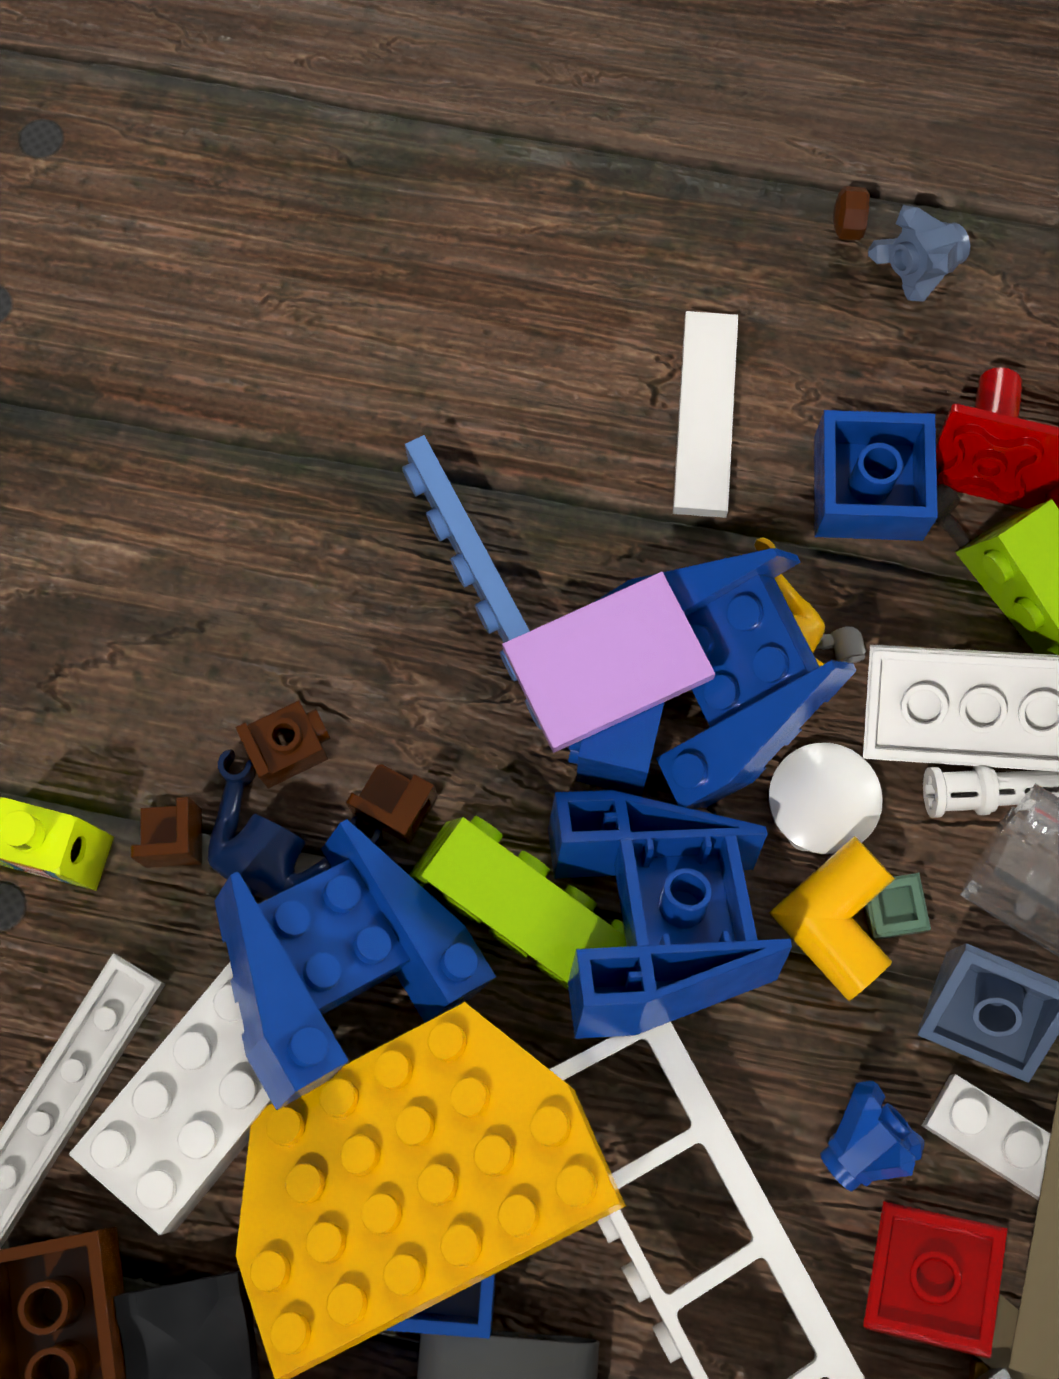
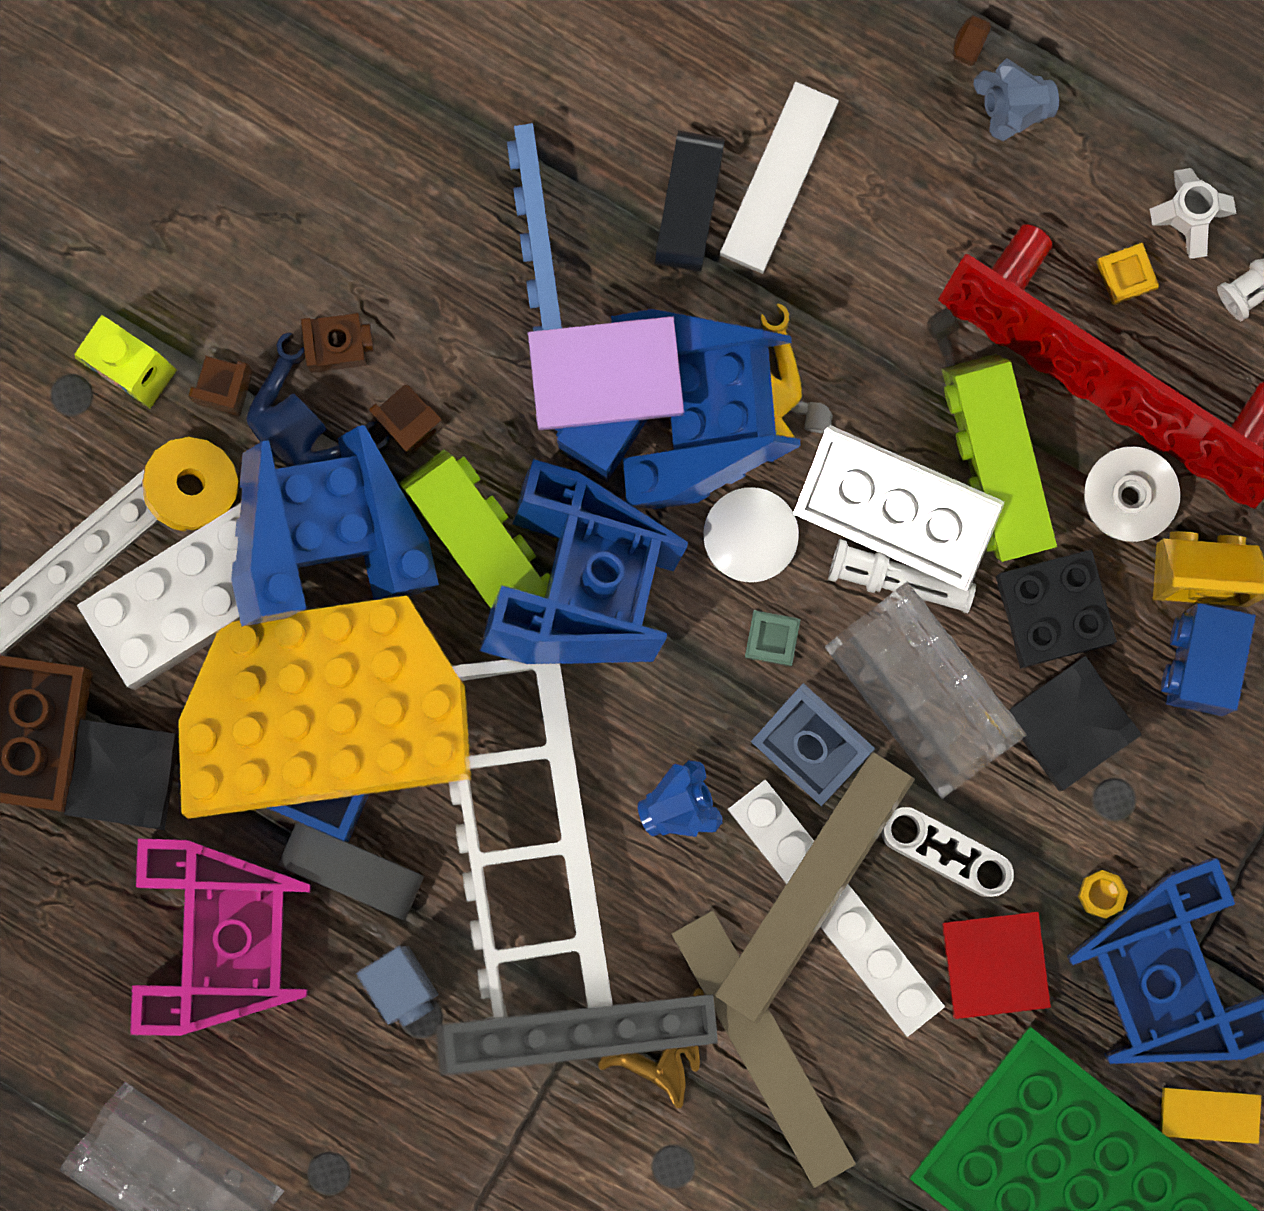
camera: 20 degrees right, 10 degrees up
yellow brick [769,836,895,1001] -> none
blue brick [814,410,938,541] -> none
red tile [863,1201,1008,1359] -> none
none -> yellow tile [142,437,238,531]
none -> black beam [655,130,725,272]

